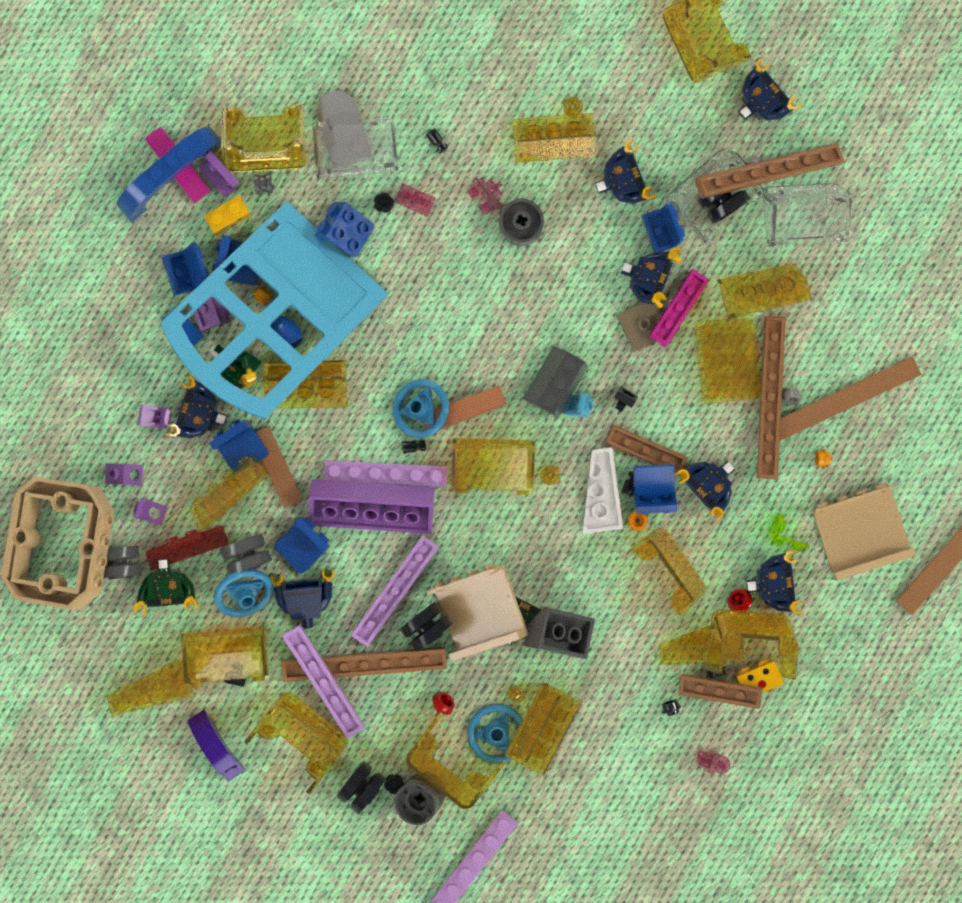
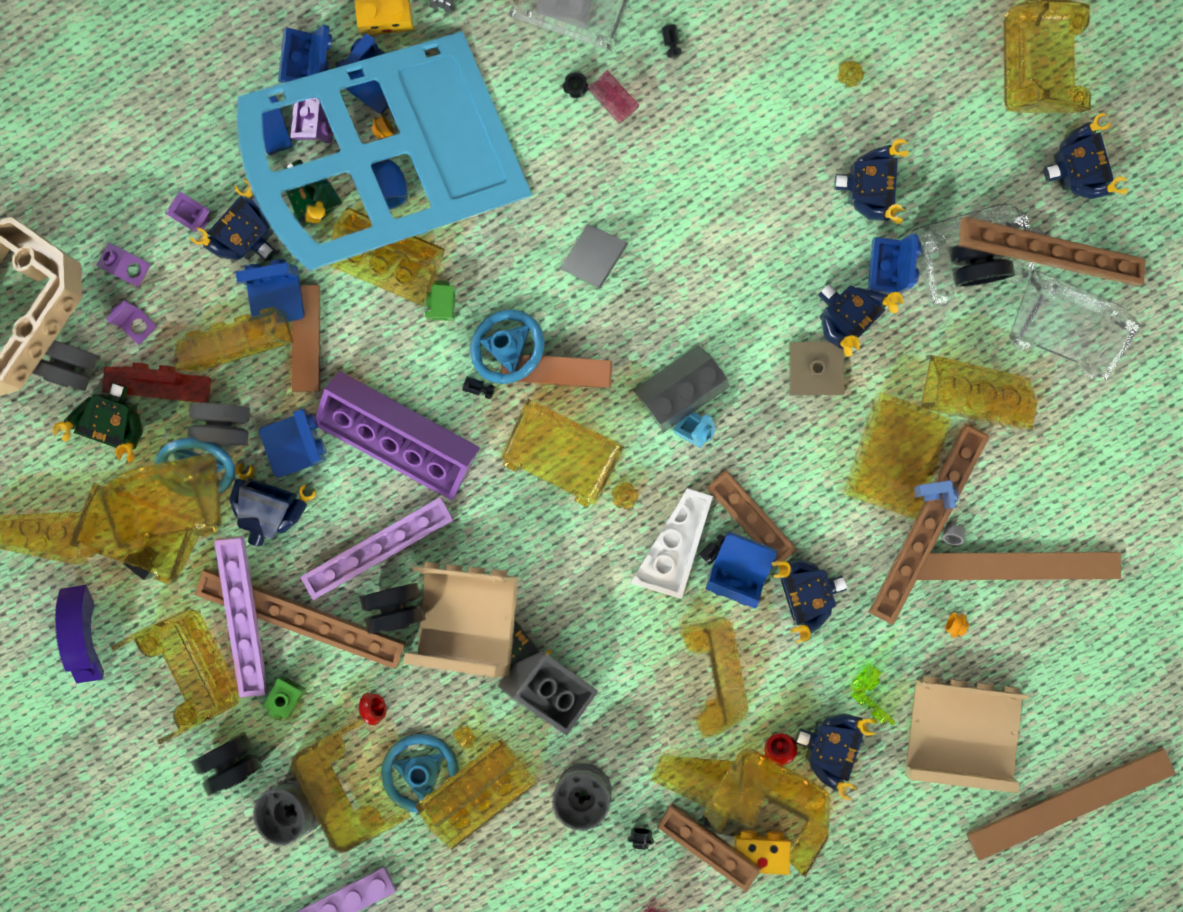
camera: 25 degrees right, 0 degrees up
blue bracket [314,202,374,257] -> none
lavender plate [324,460,448,487] -> none
black plate [384,774,404,794] -> none
clear pink hips [467,177,504,215] -> none
dark grey wheel [499,198,544,247] -> none
clear yellow slope [512,113,597,163] -> none
black tile [614,386,638,412] -> none
light orange plate [627,511,648,531] -> none
dark pink tile [648,269,709,348] -> none
none -> clear yellow windscreen [97,453,221,550]
none -> bright green brick [263,676,306,721]
none -> bright green brick [425,281,456,321]
none -> dark grey wheel [552,763,612,831]
none -> piece [560,224,628,289]
none -> medium blue bracket [914,480,959,509]

